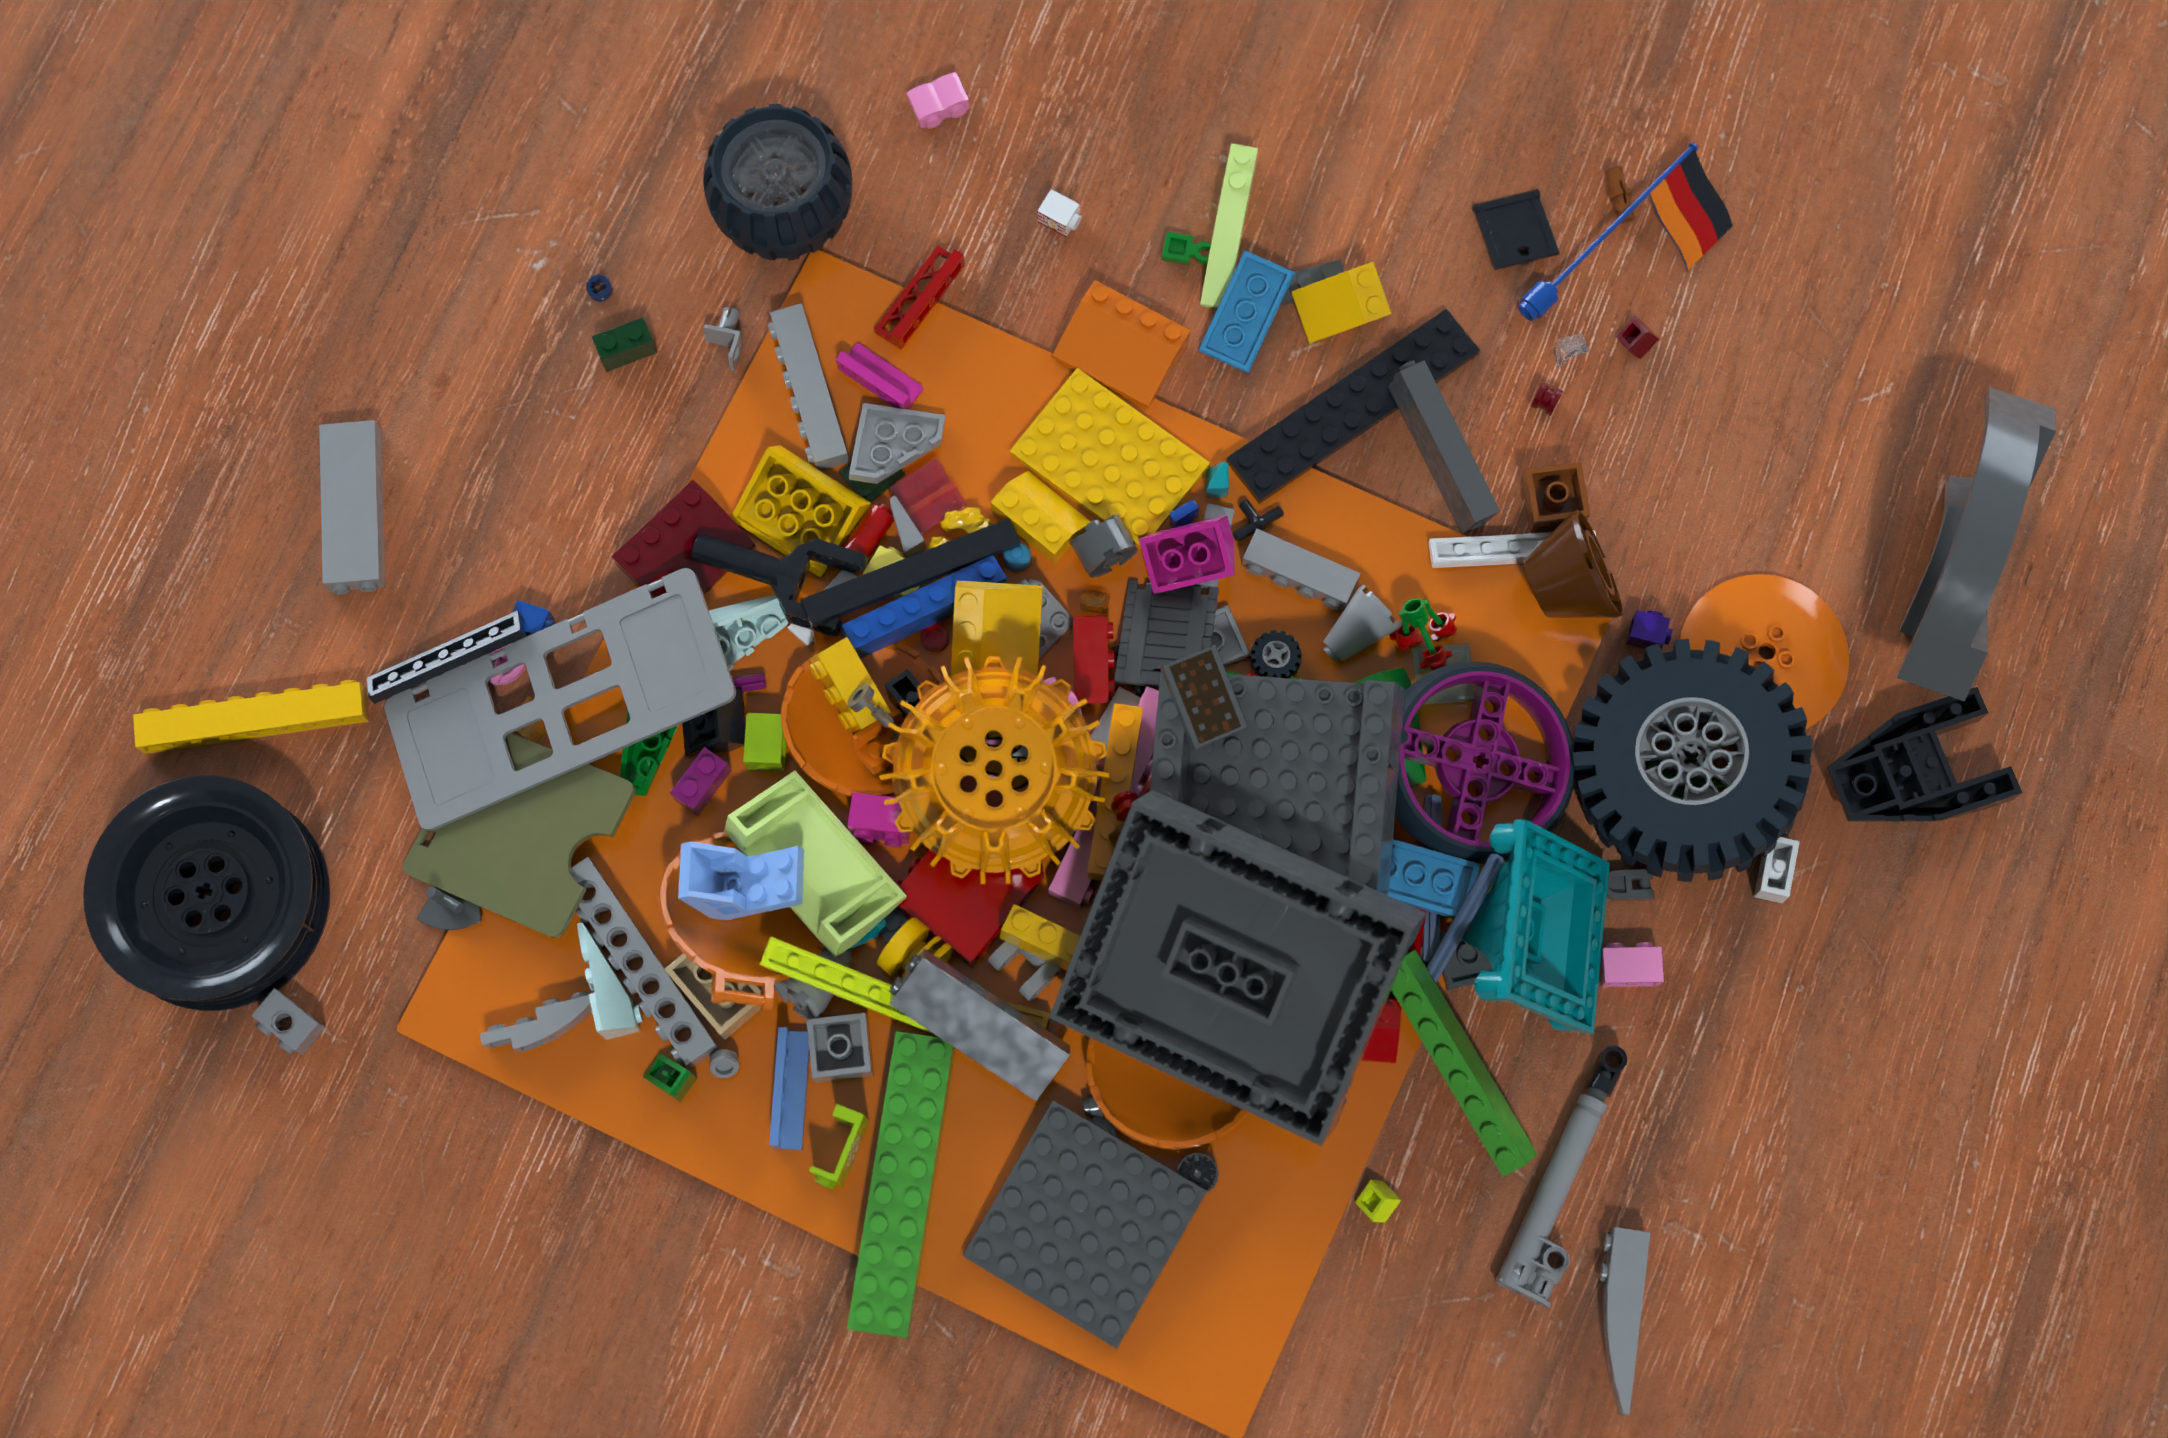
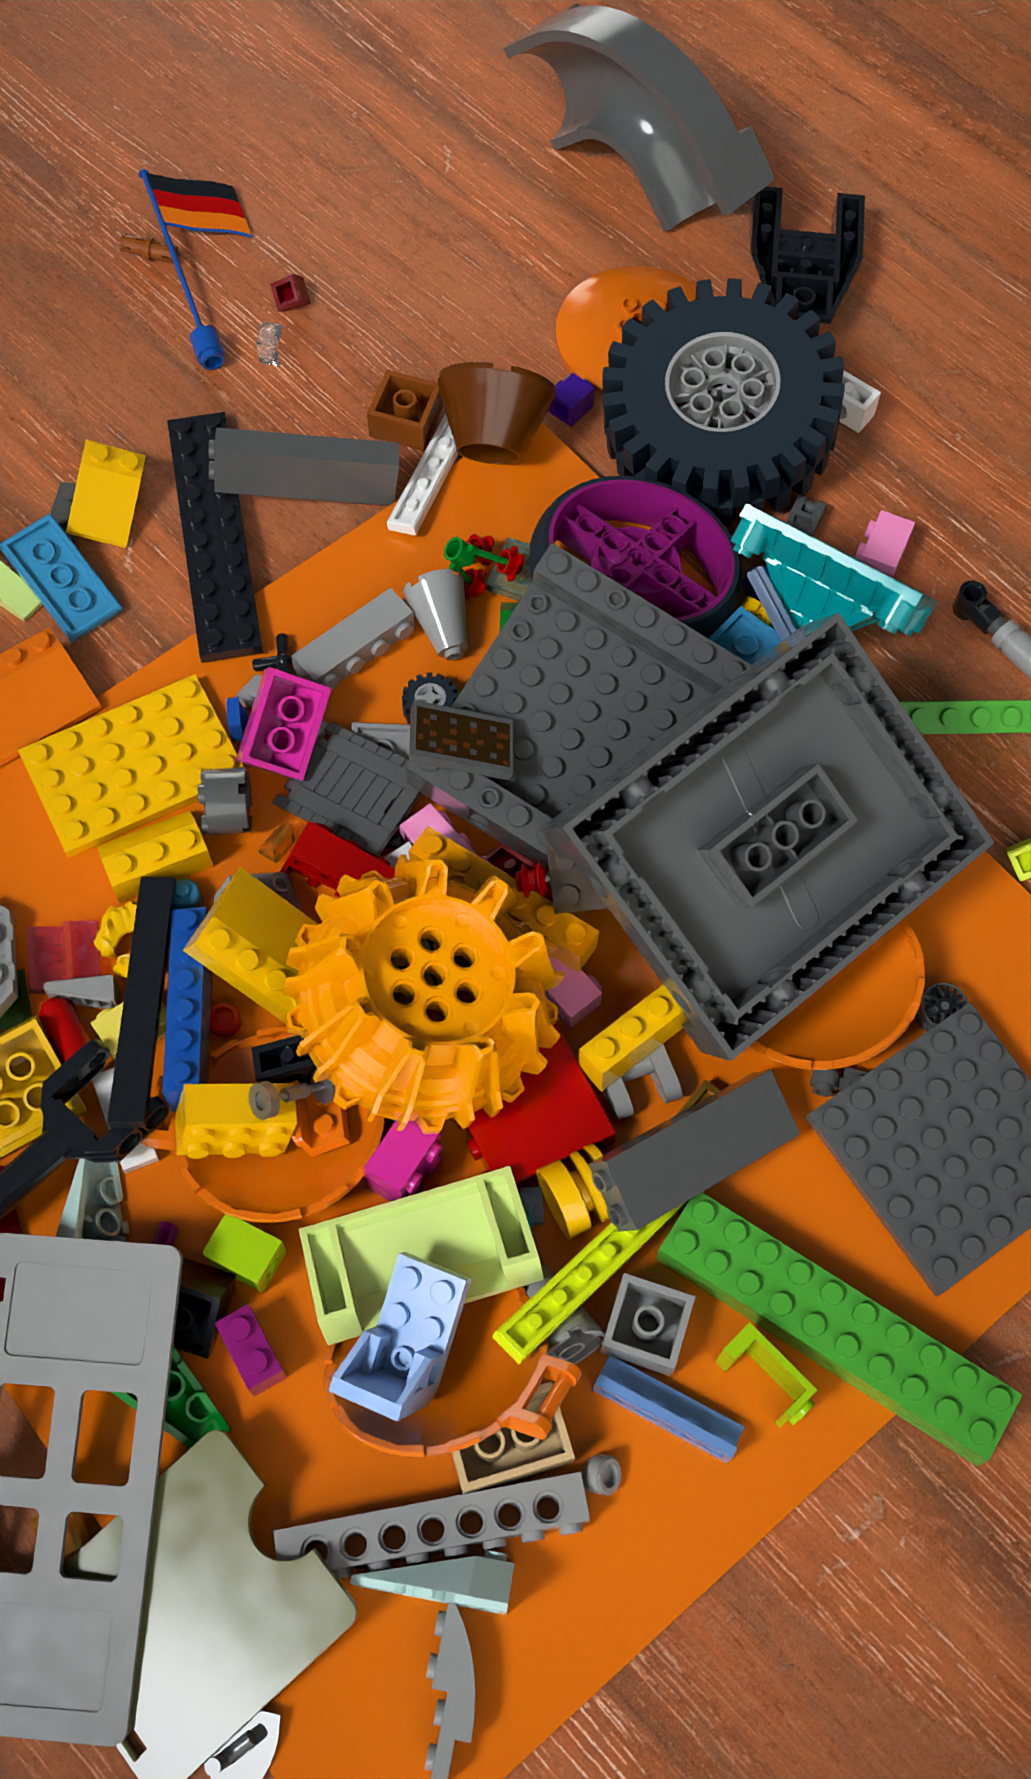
camera: 70 degrees left, 10 degrees down
green slope [643,1053,697,1102] -> none
teal slope [1206,462,1229,498] -> none
black container [1472,189,1560,270] -> none
dark red wheel [1531,382,1563,416] -> none

